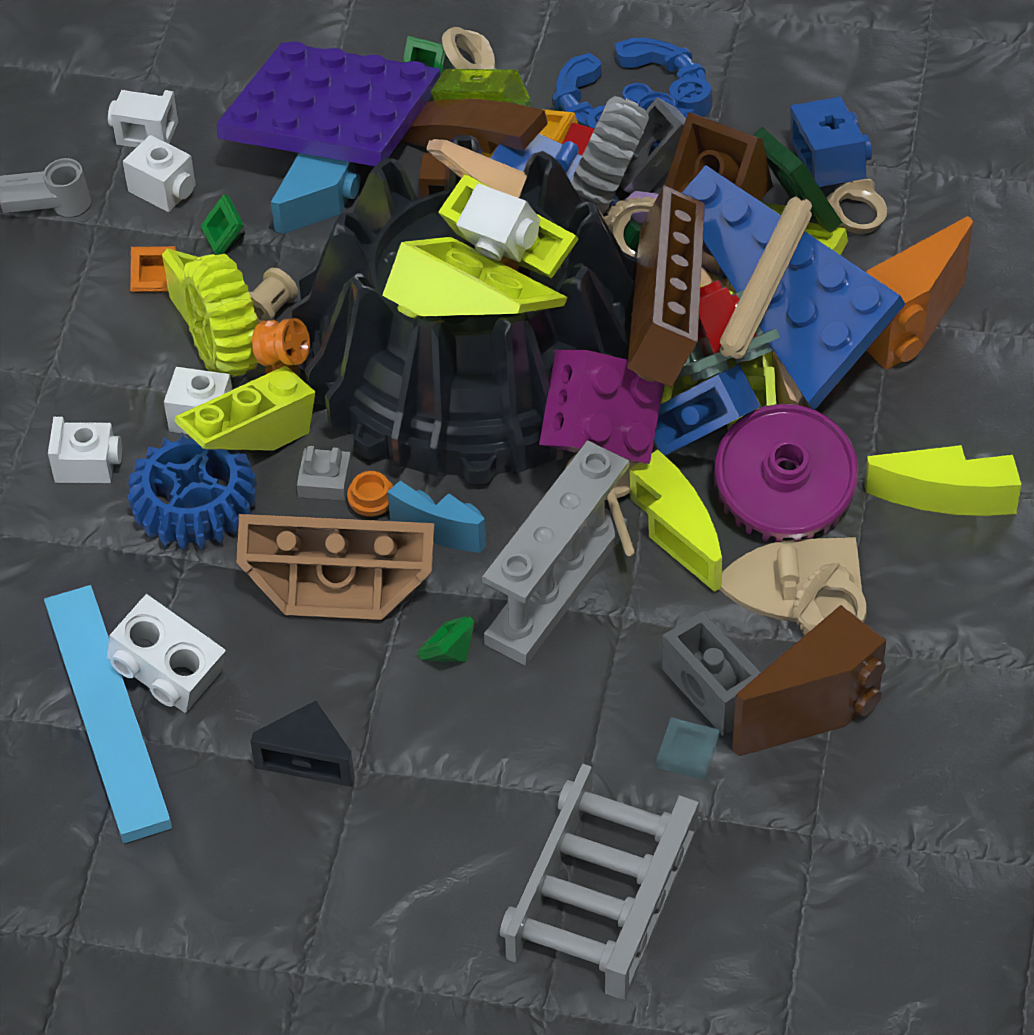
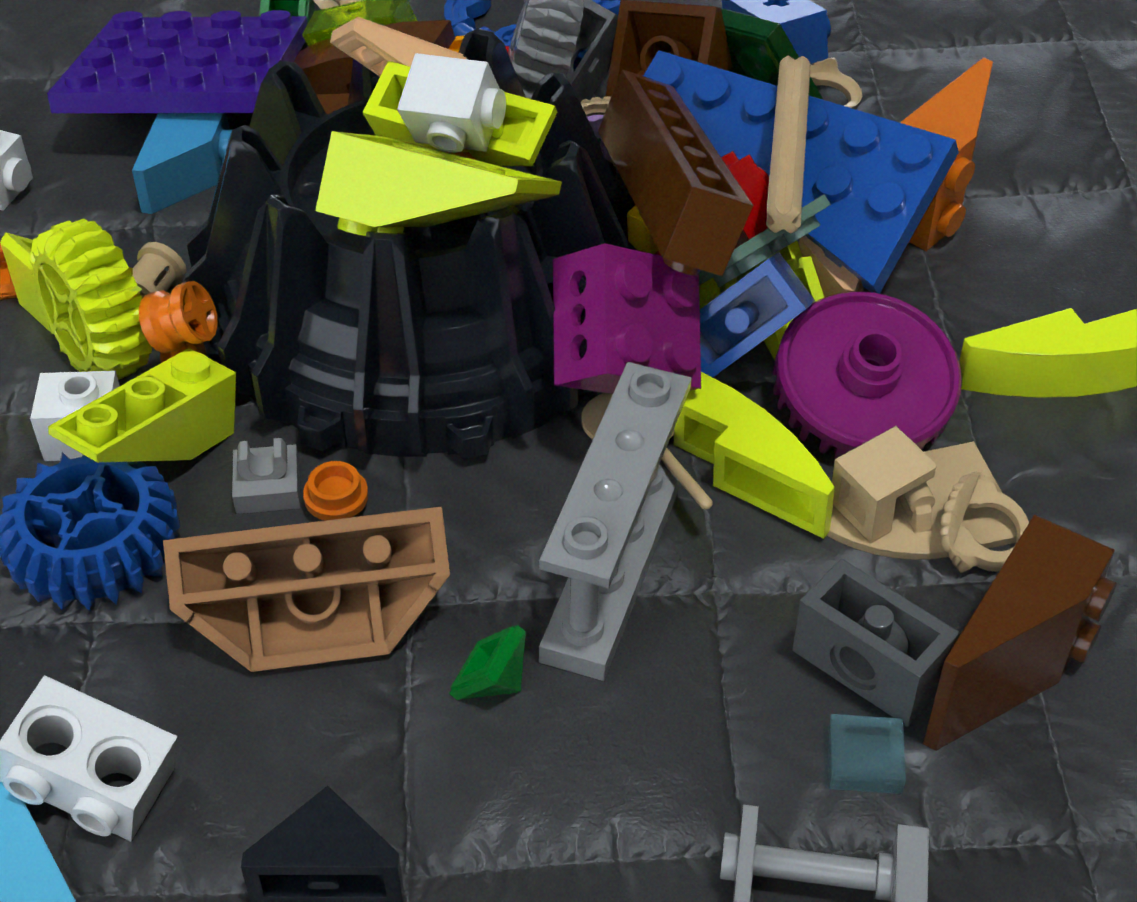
camera: 15 degrees left, 5 degrees down
green slope [201,194,245,255] -> none
dark azure slope [388,480,486,553] -> none
none -> tan panel [832,426,936,543]

